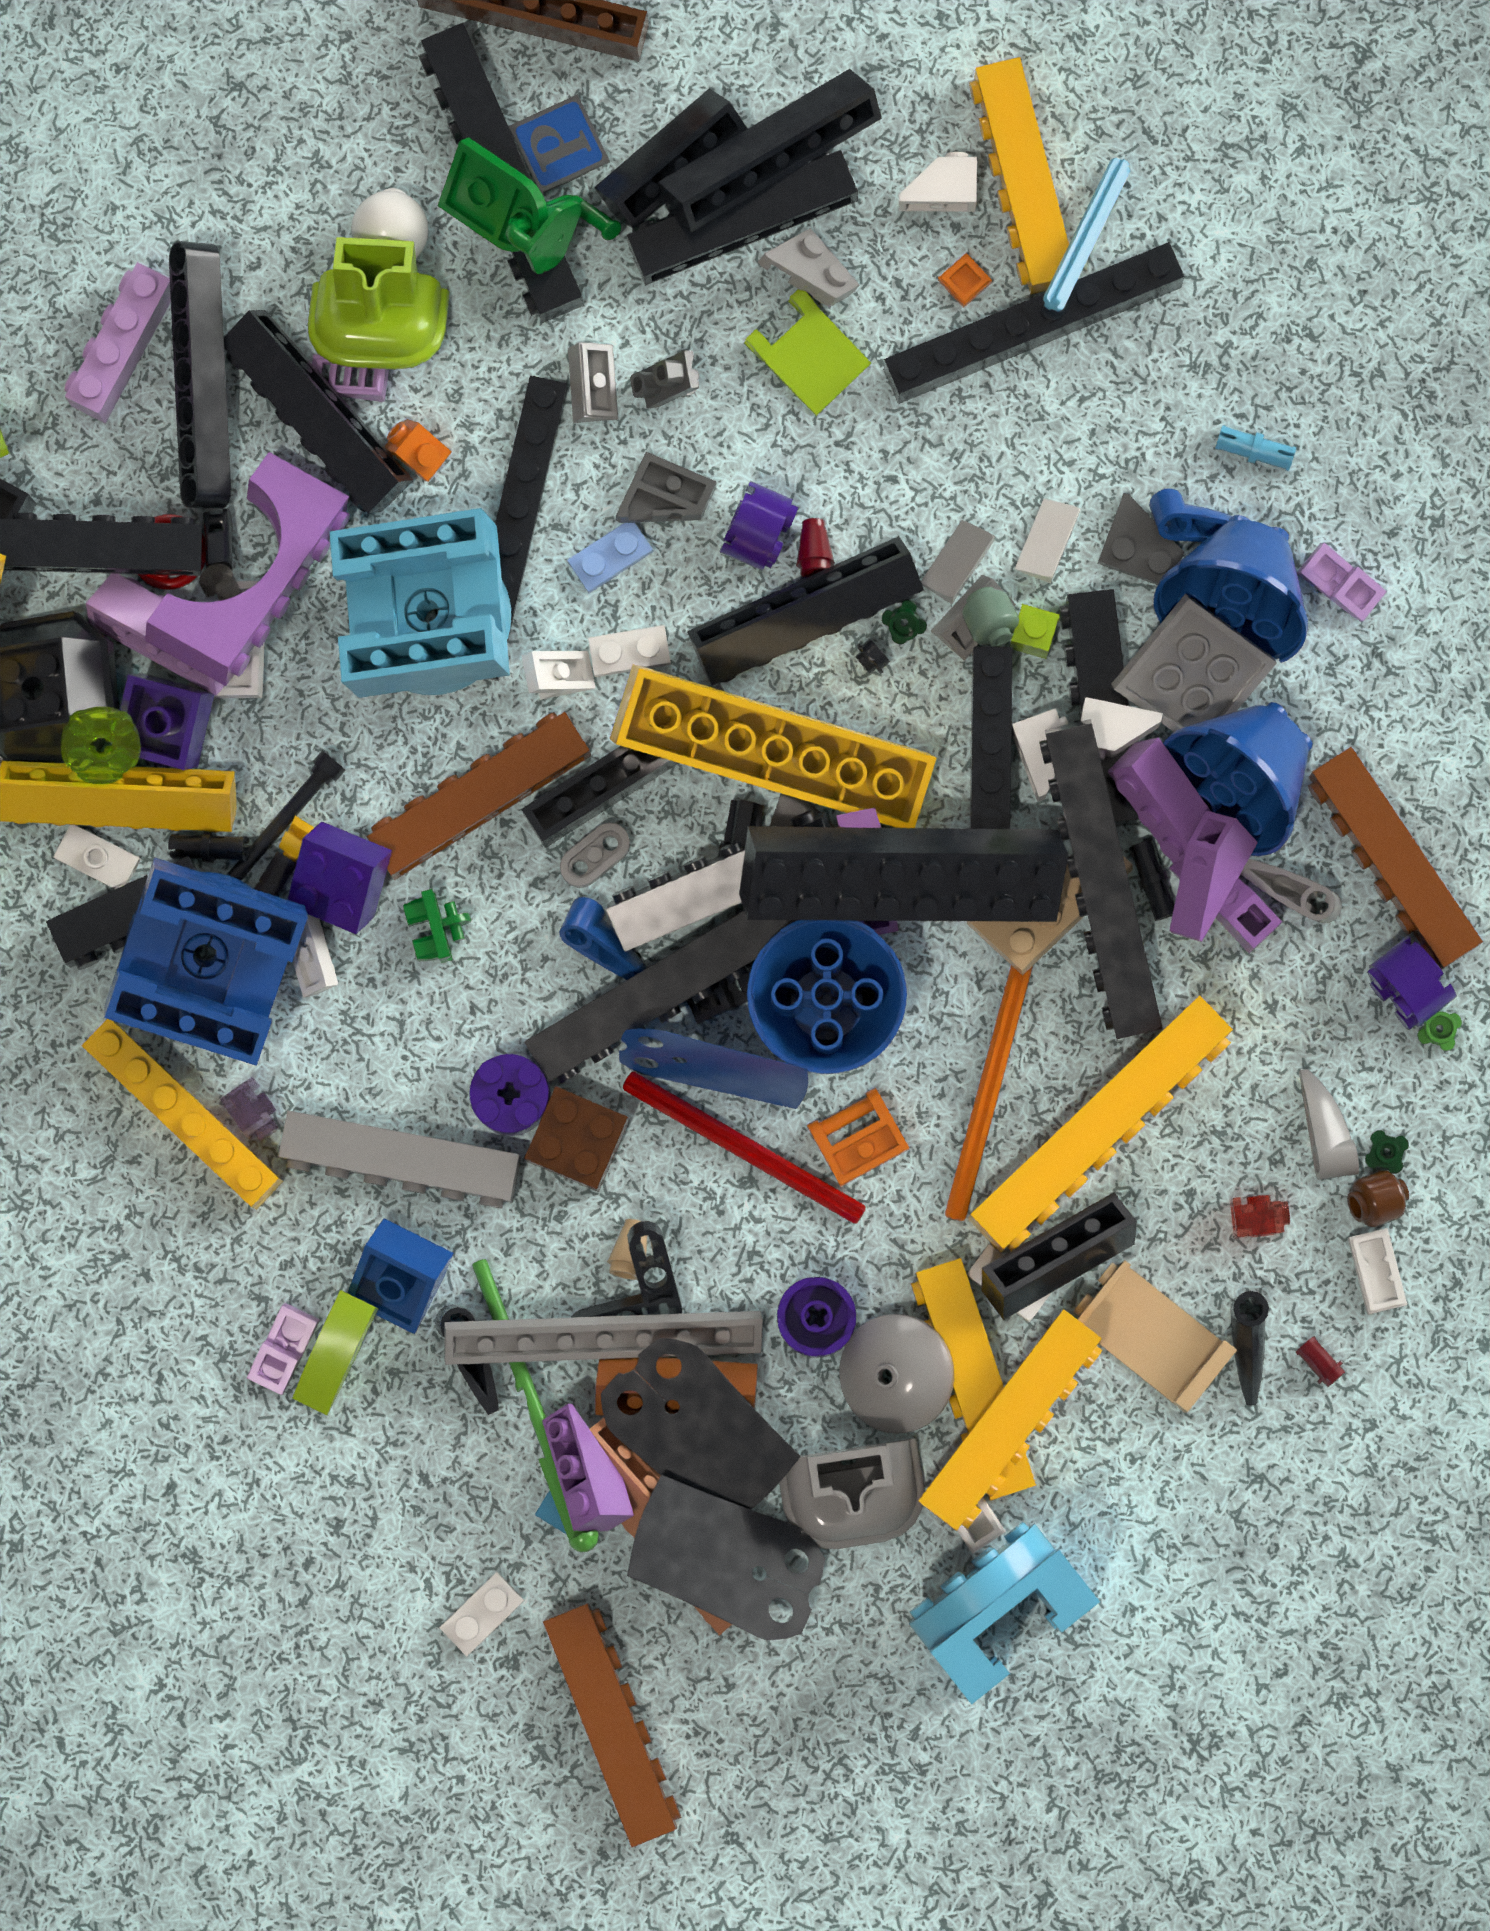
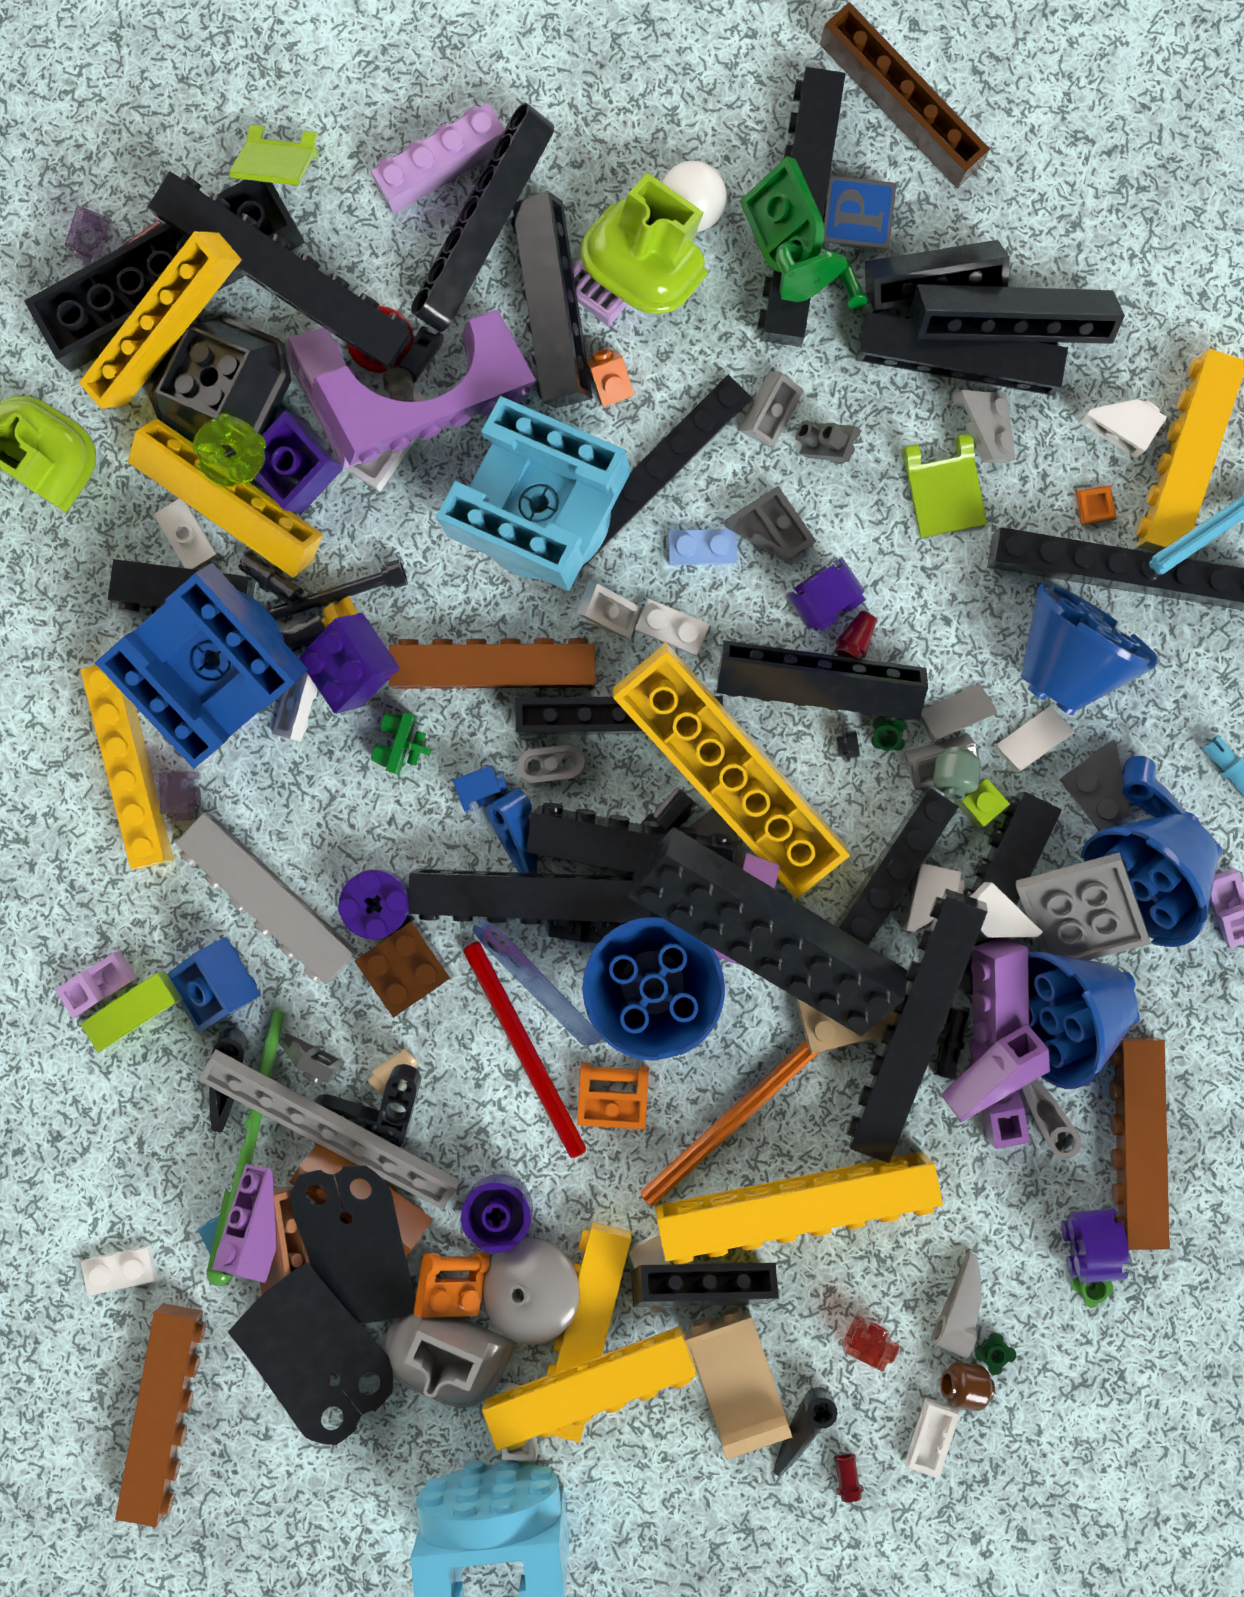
camera: 25 degrees right, 5 degrees up
none -> dark grey wing [281,1033,345,1084]
none -> orange plate [413,1253,491,1318]
none -> blue brick [453,766,508,813]
none -> blue cone [1020,582,1160,715]

